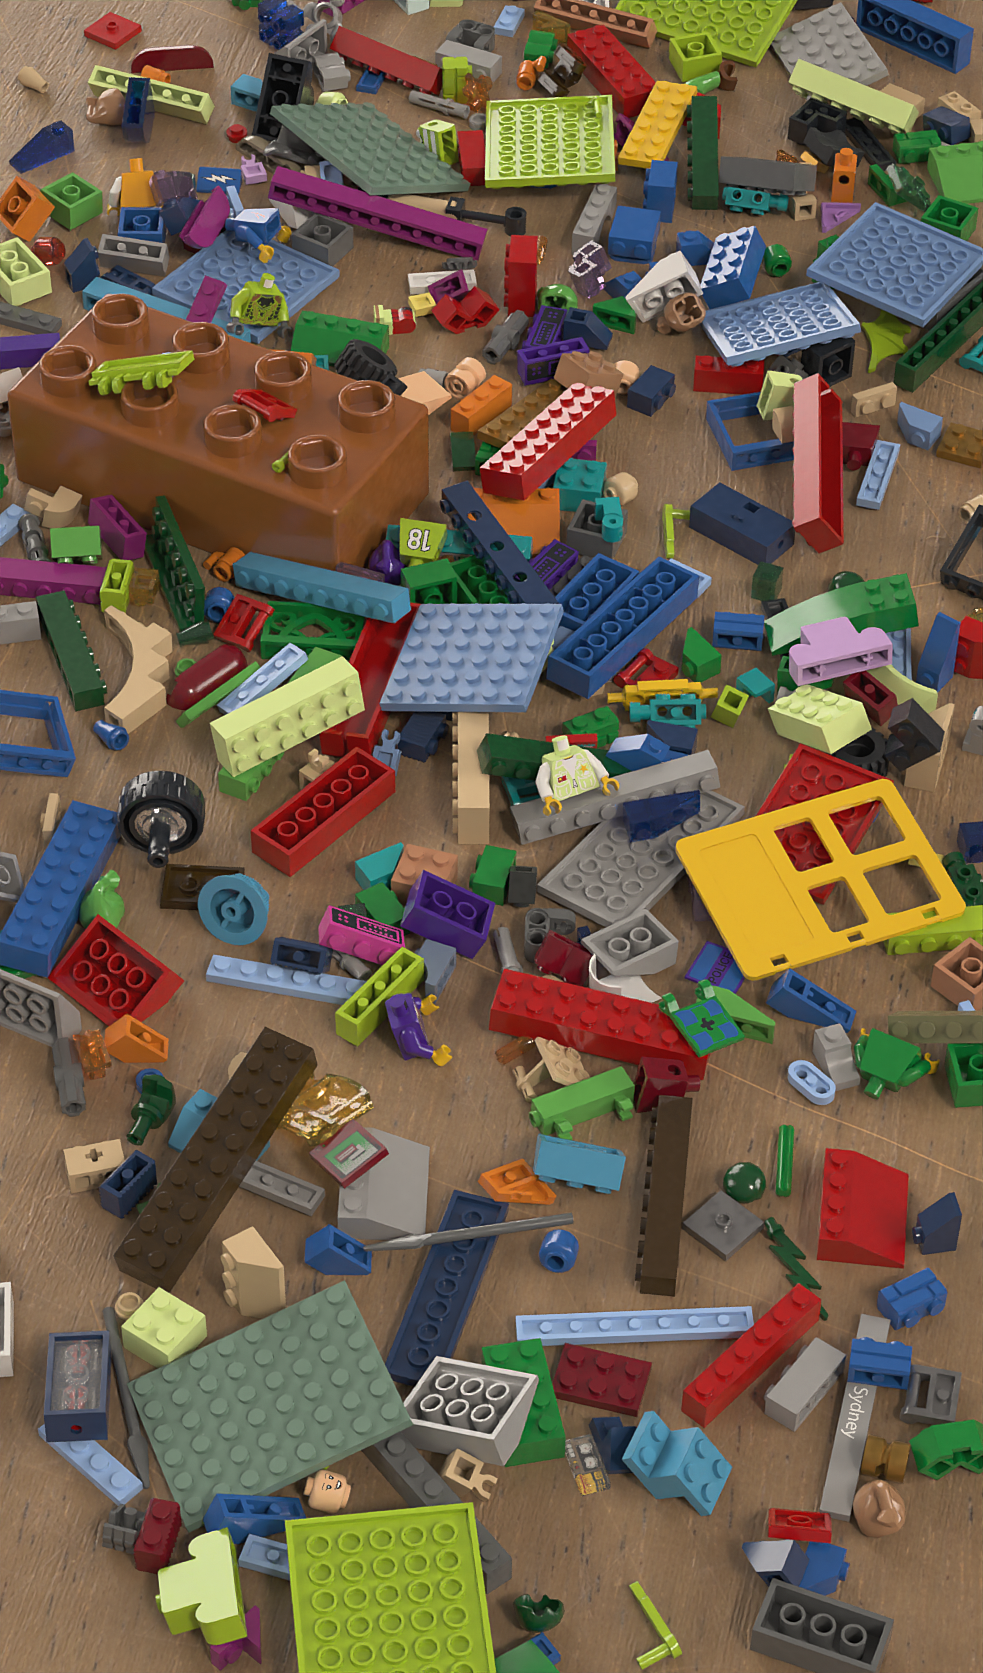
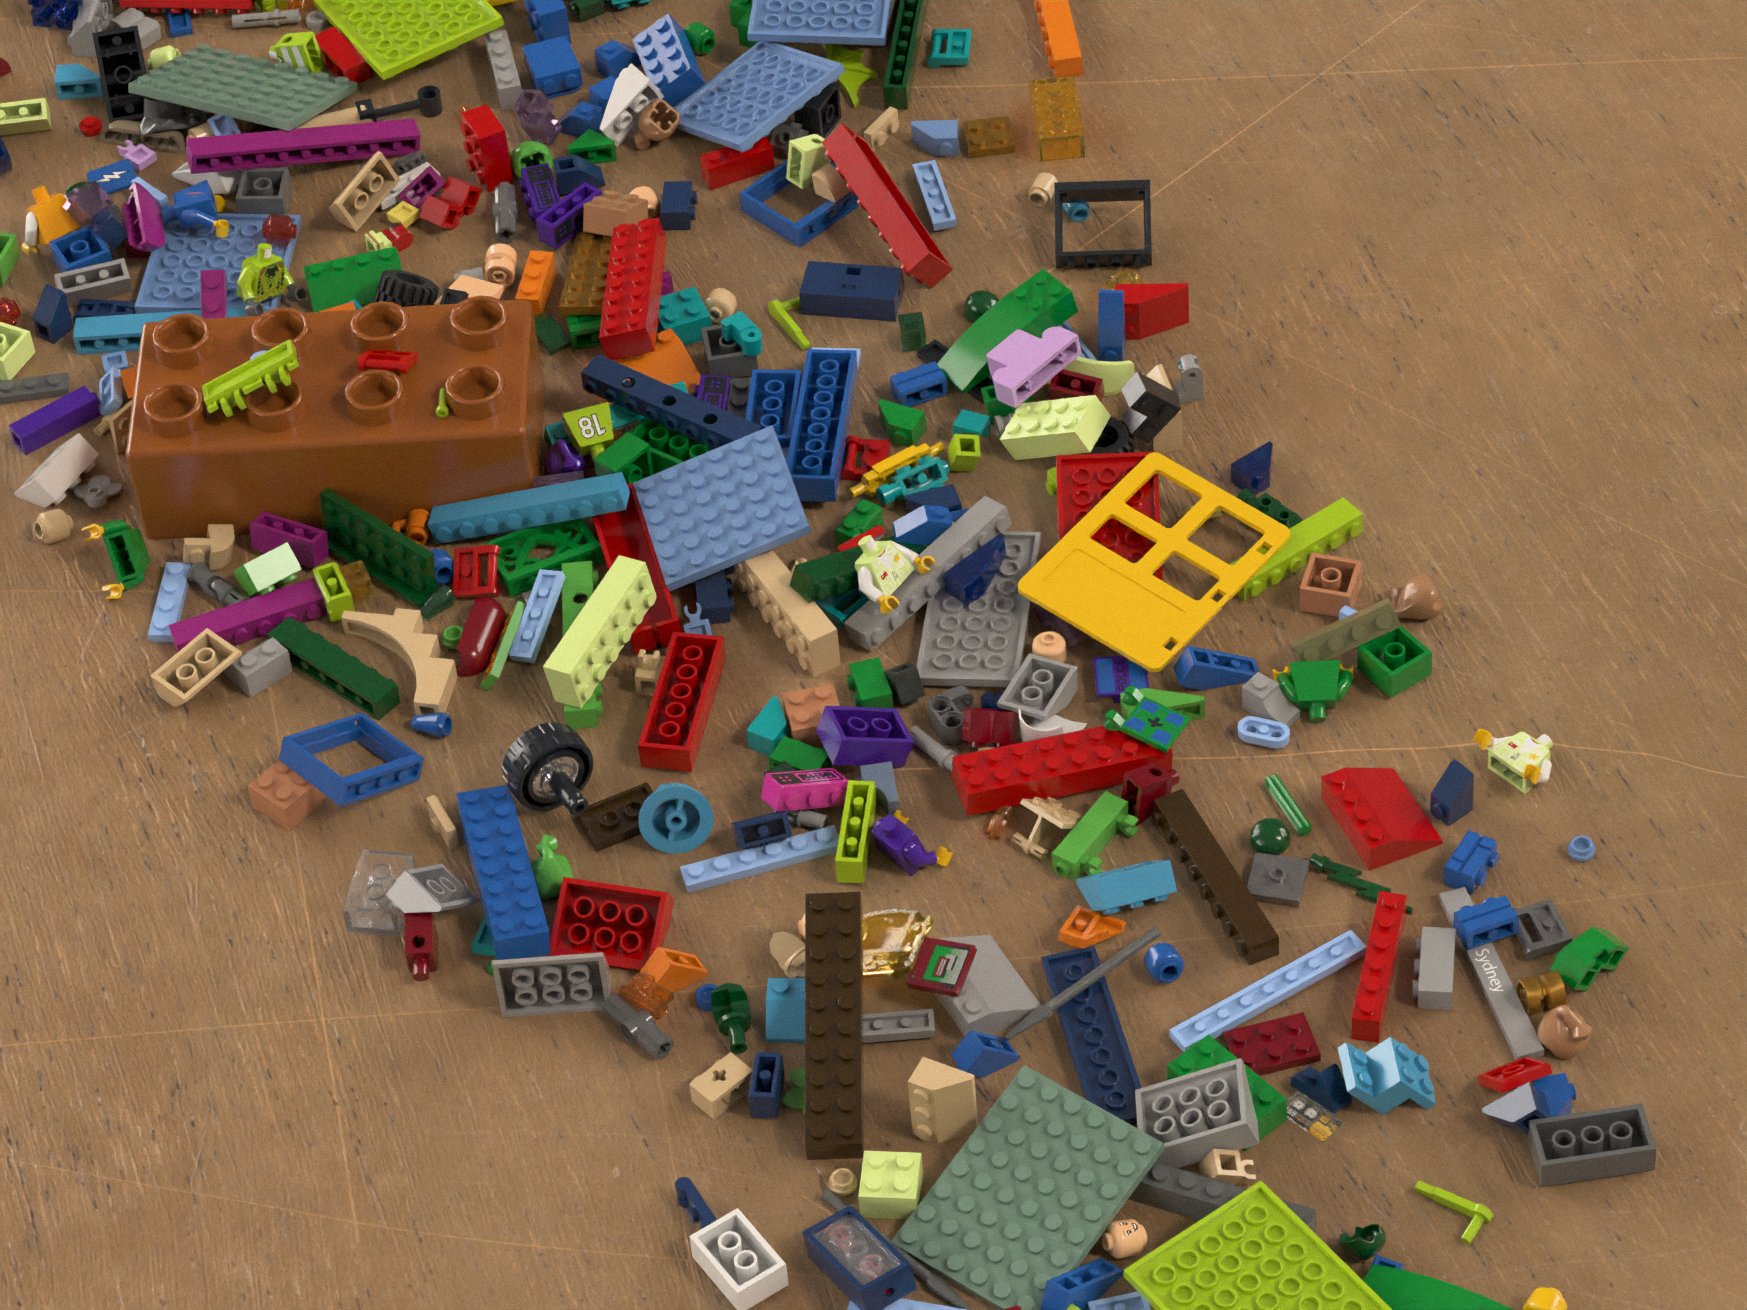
camera: 25 degrees left, 0 degrees up
dark red torso [842,422,880,471] -> none
none -> clear red head [262,214,297,246]
none -> tan slope [328,151,400,232]
none -> light nougat head [1032,631,1067,663]

